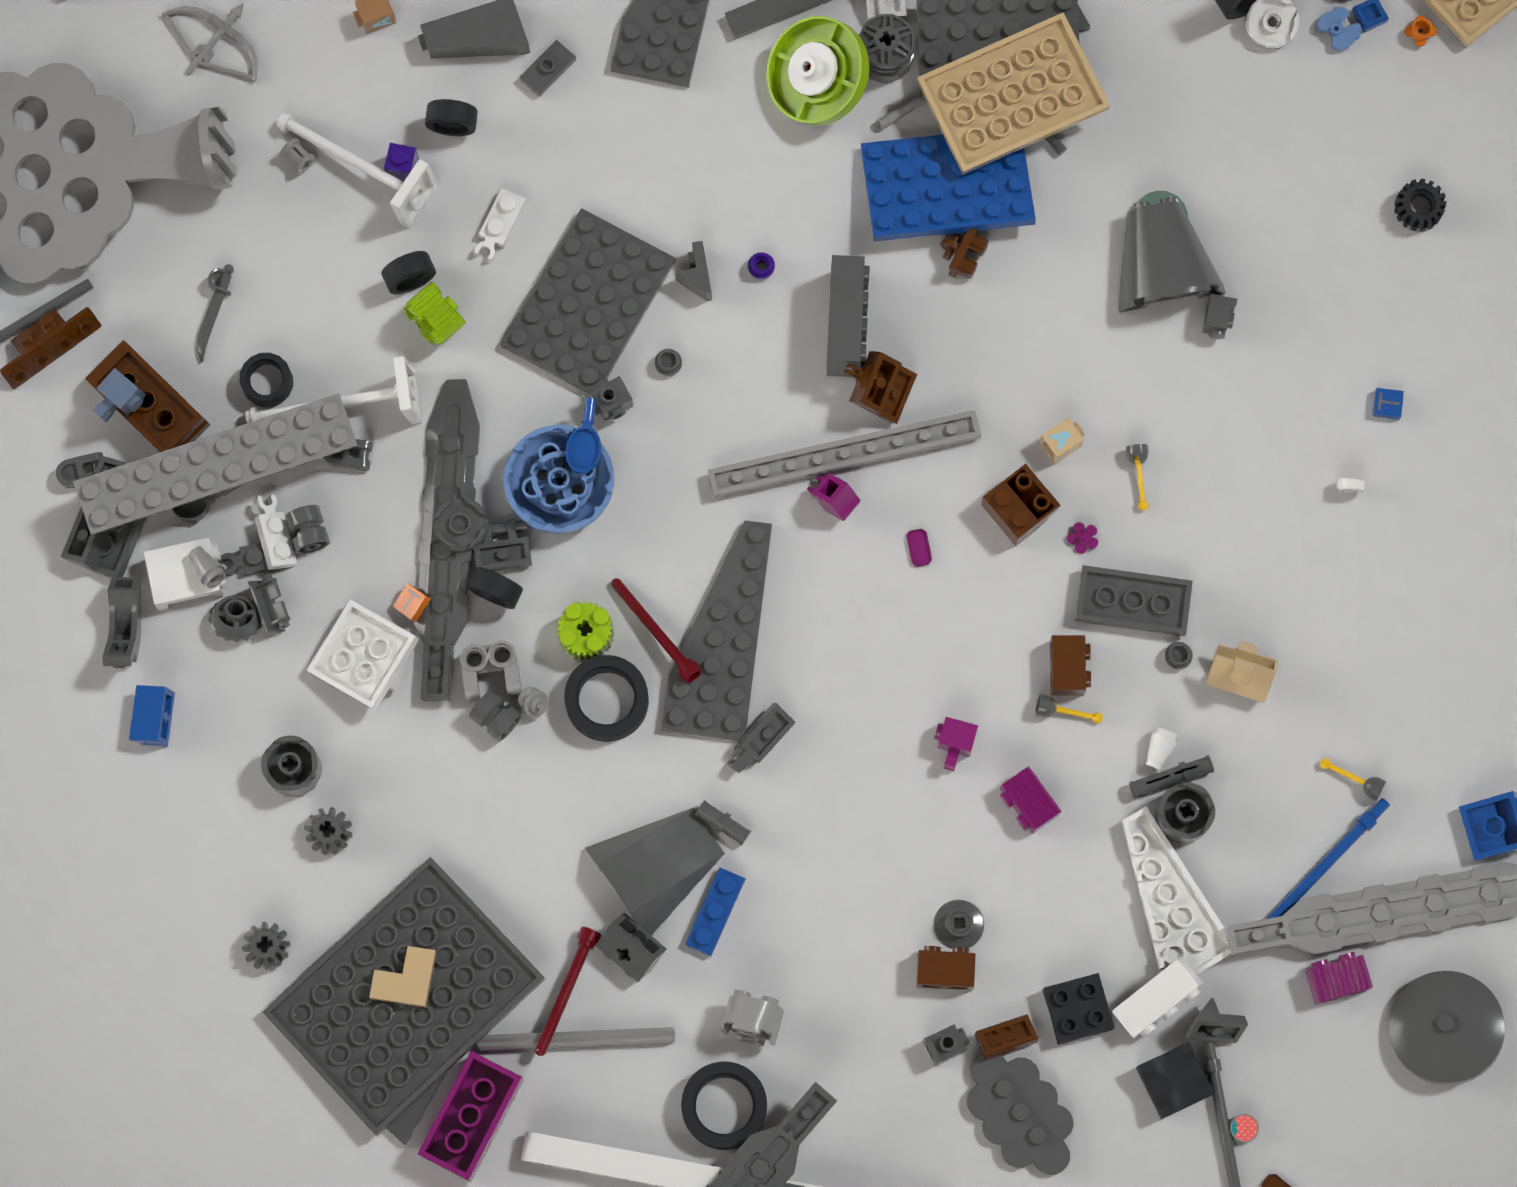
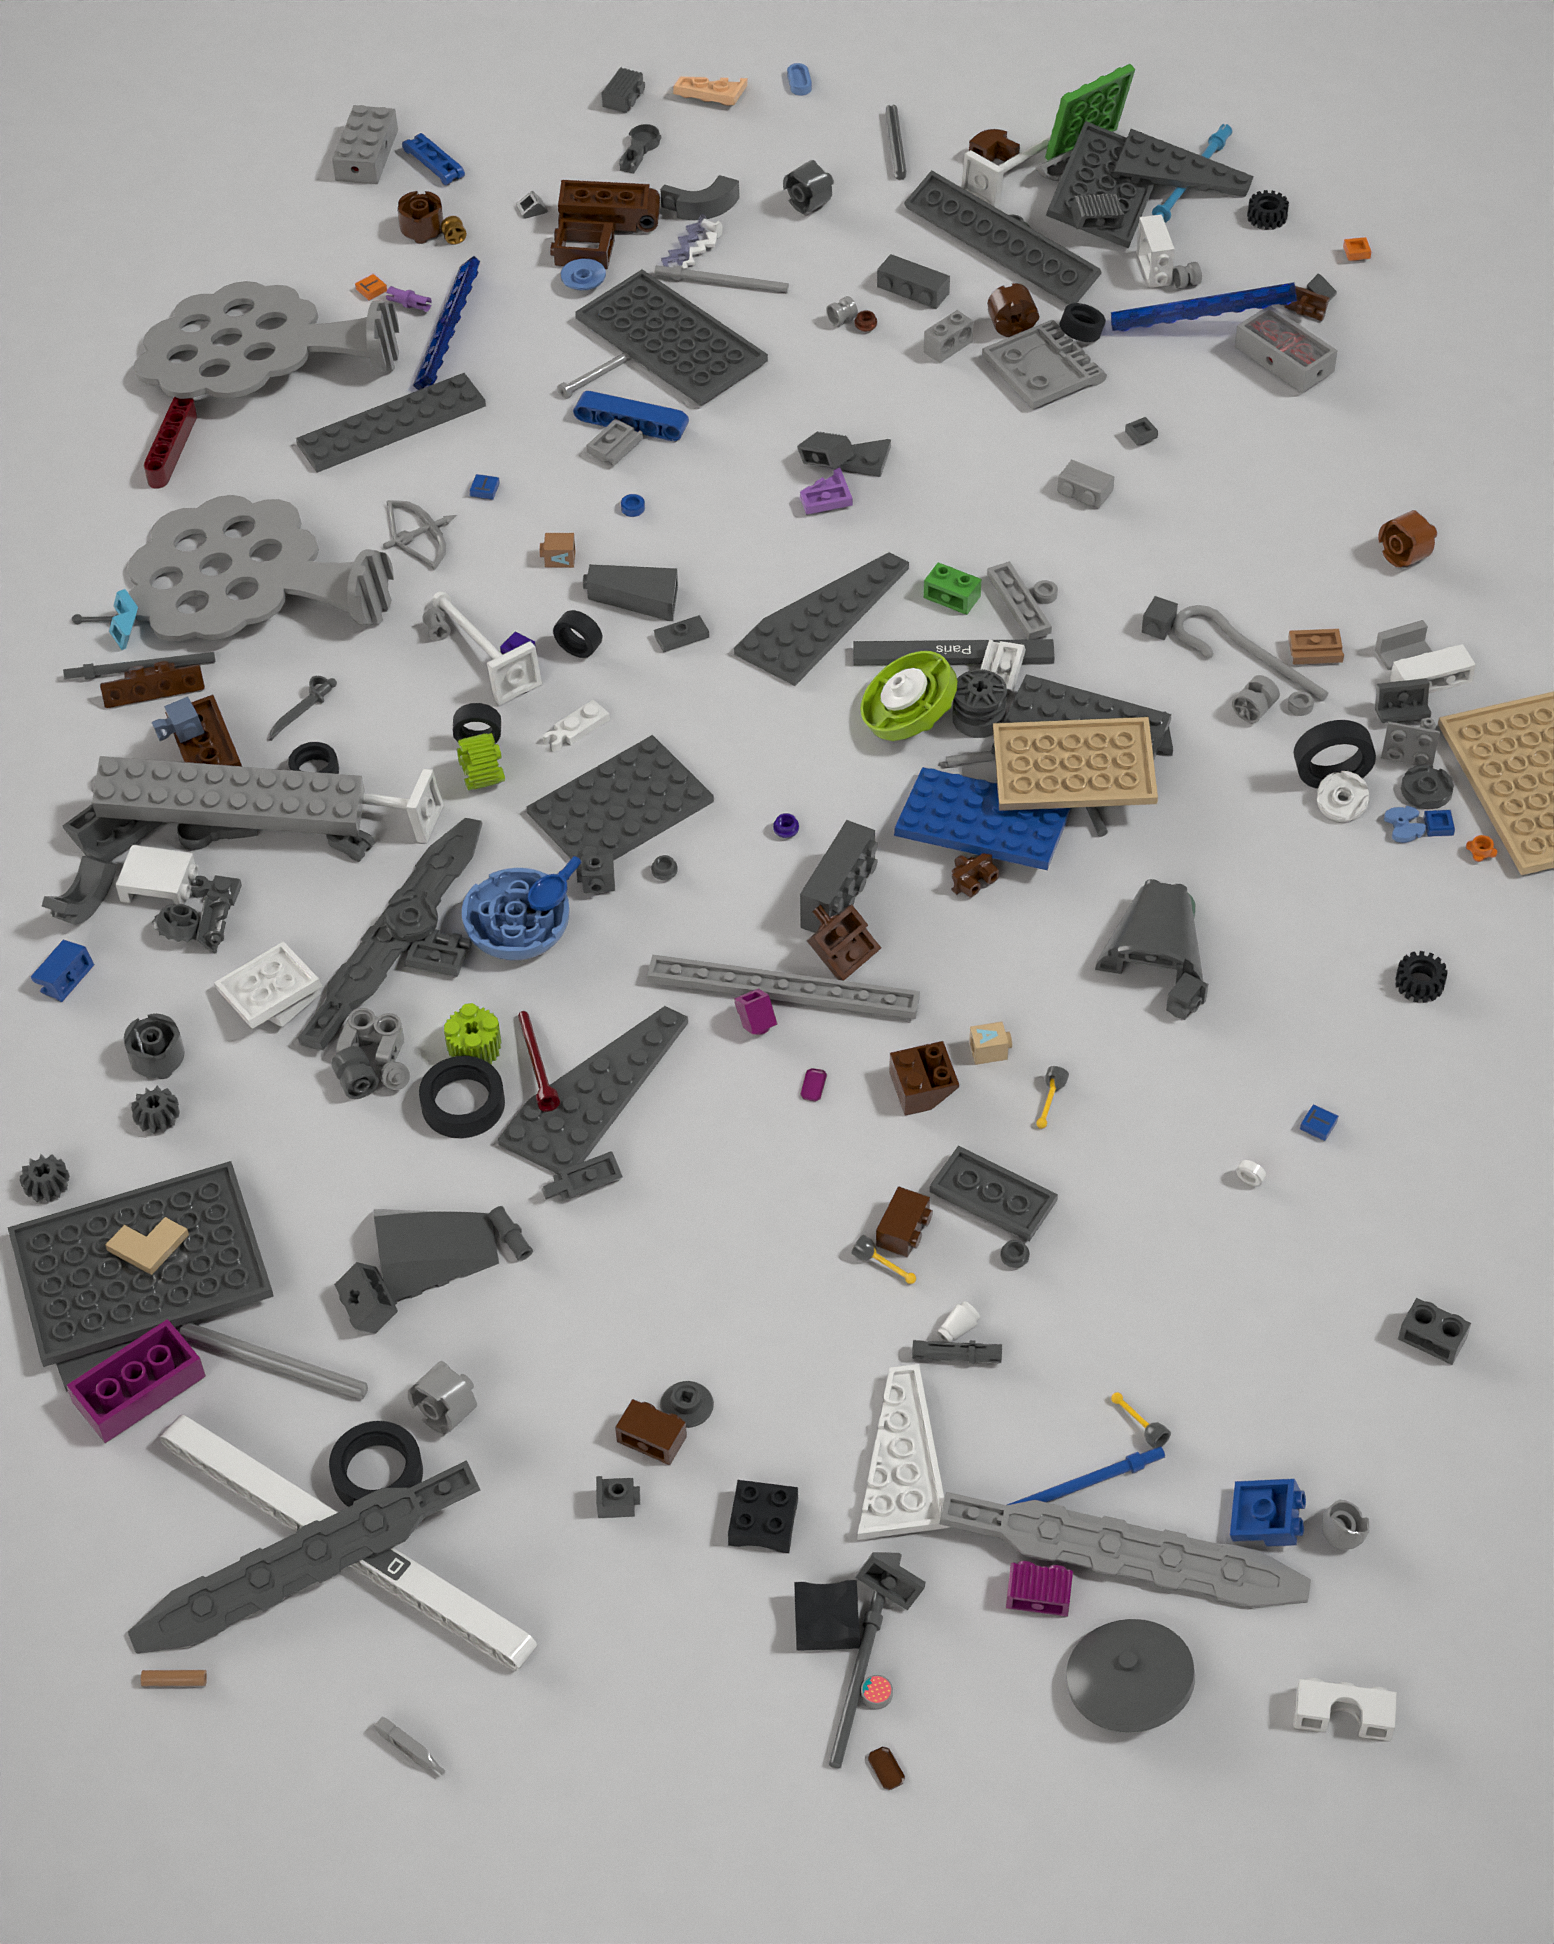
camera: 25 degrees right, 25 degrees down
light grey cone [188,546,226,588] -> none
white plate [253,494,297,570] -> none
dark grey wheel [285,505,330,554] -> none
orange tile [393,583,431,622] -> none
black tyre [467,567,523,609] -> none
dark red piece [535,926,602,1056] -> none
dark grey slope [675,241,712,301] -> none
blue plate [685,867,746,957] -> none
magenta brick [934,717,978,772] -> none
dark grey plate [967,1052,1074,1175] -> none
reddish brown plate [974,1014,1039,1060] -> none
magenta brick [1000,766,1062,834] -> none
magenta plant [1067,522,1099,554] -> none
white brick [1112,956,1203,1038] -> none
dark grey brick [1155,782,1215,843] -> none
tan piece [1206,642,1278,703] -> none

